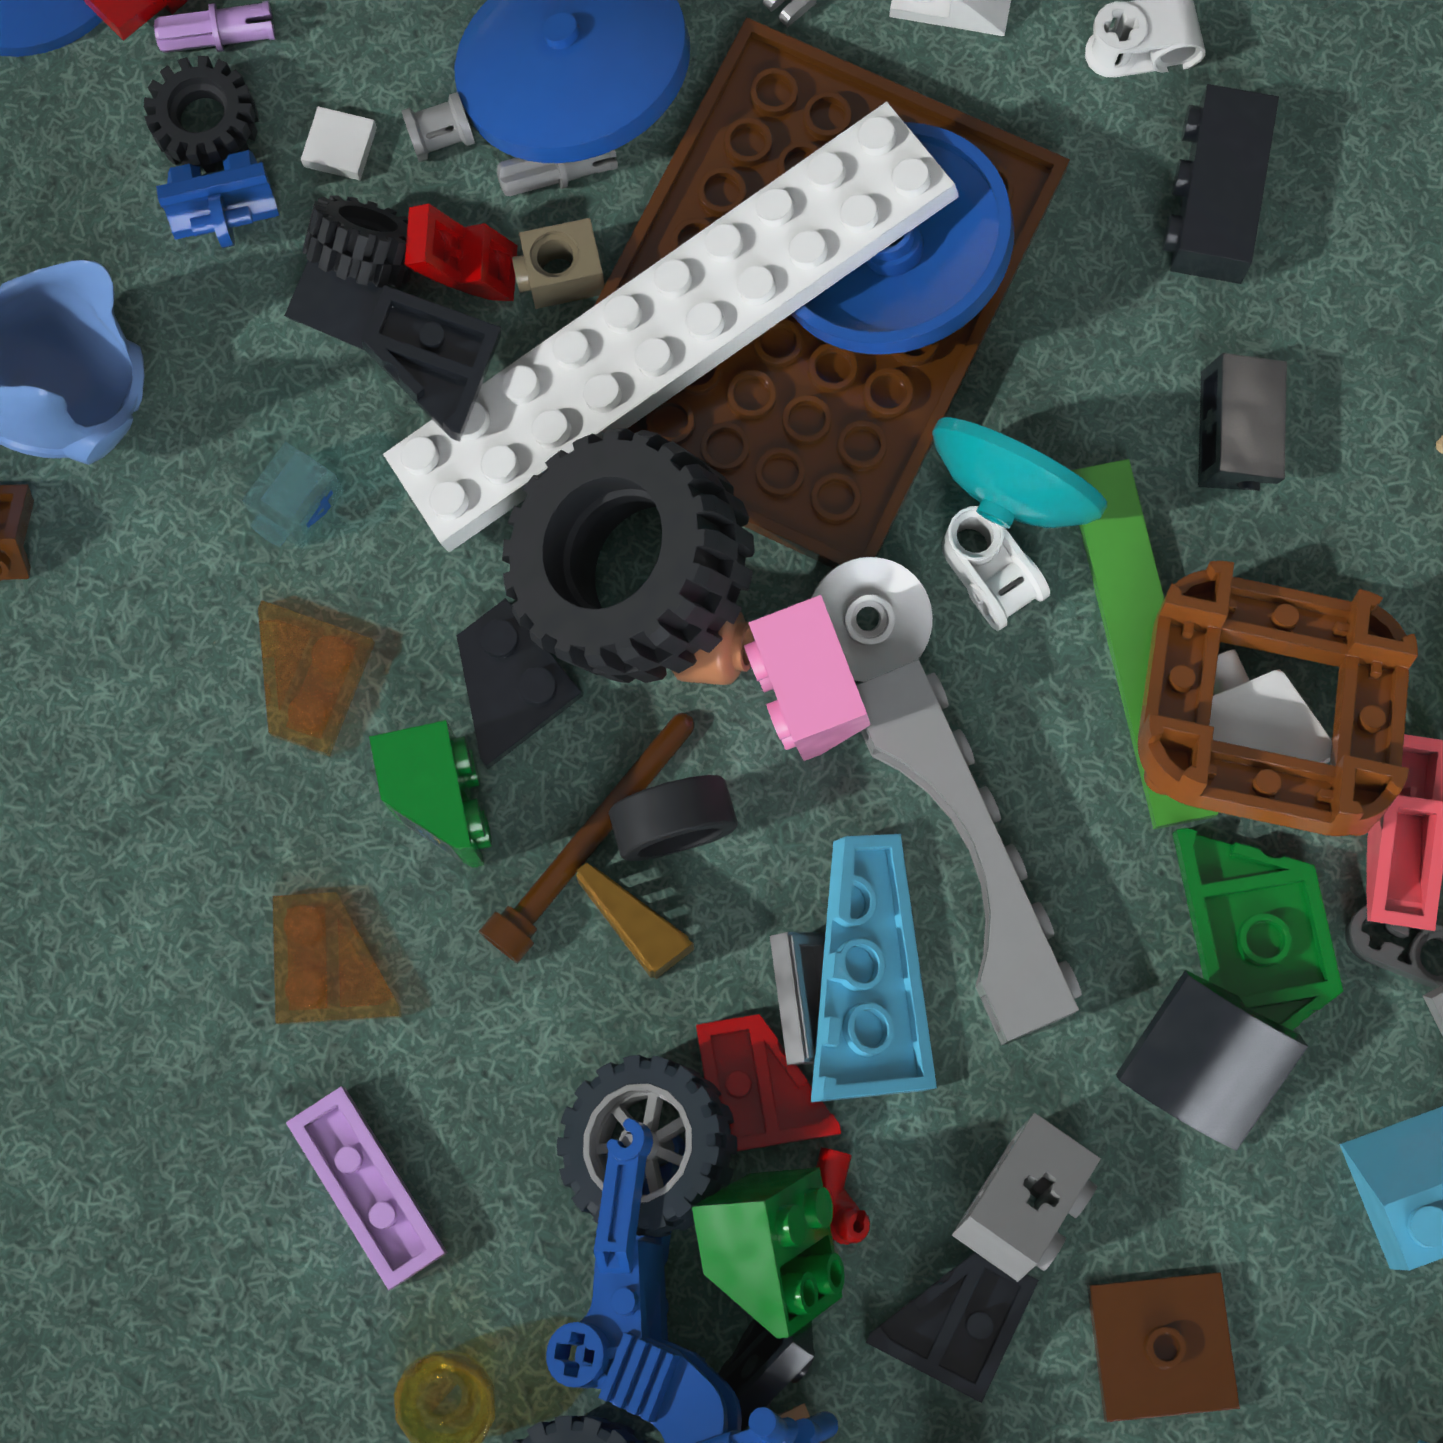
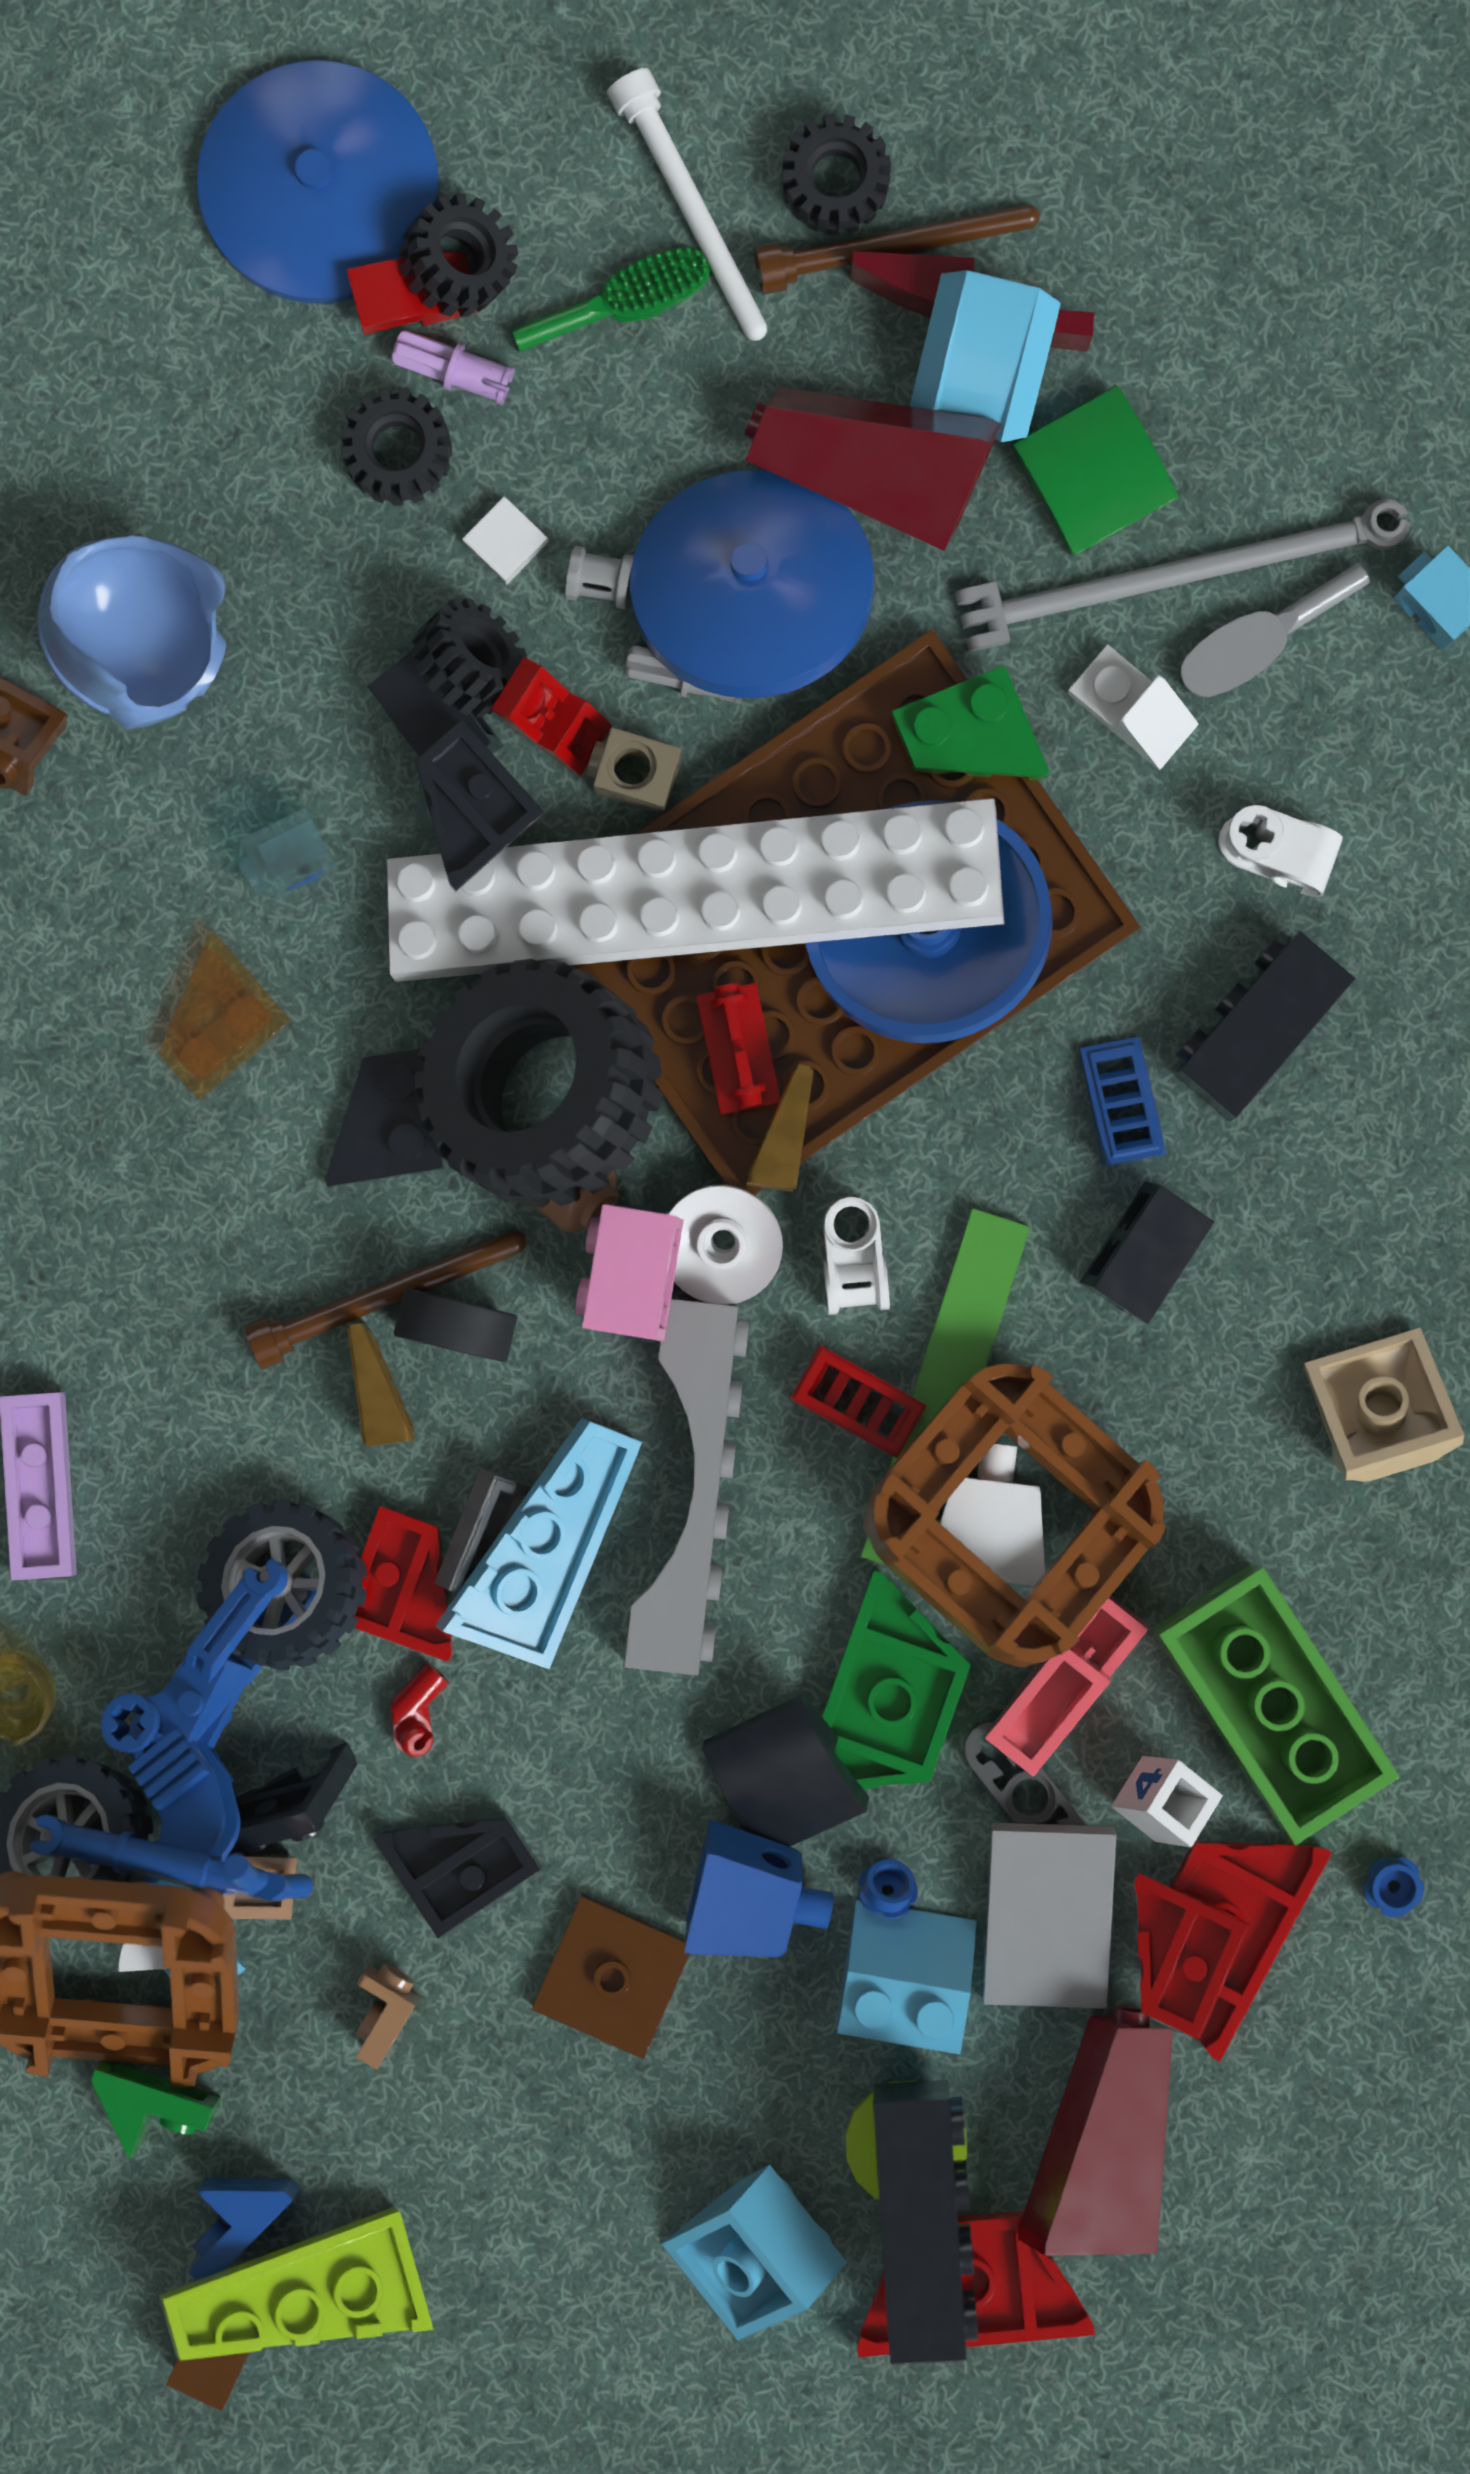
camera: 25 degrees right, 10 degrees up
blue hips [156,150,279,248] -> none
clear orange wing [273,892,402,1025] -> none
green slope [369,720,492,868] -> none
green slope [692,1167,845,1338] -> none
teal dish [932,417,1107,528] -> none
light grey brick [952,1113,1101,1282] -> none
none -> blue torso [684,1820,833,1957]
none -> red hinge [696,983,780,1115]
none -> pearl gold slope [746,1064,813,1192]
none -> red slope [789,1345,927,1459]
none -> blue plate [858,1859,918,1919]
none -> green wing [891,665,1050,781]
none -> blue slope [1079,1037,1166,1167]

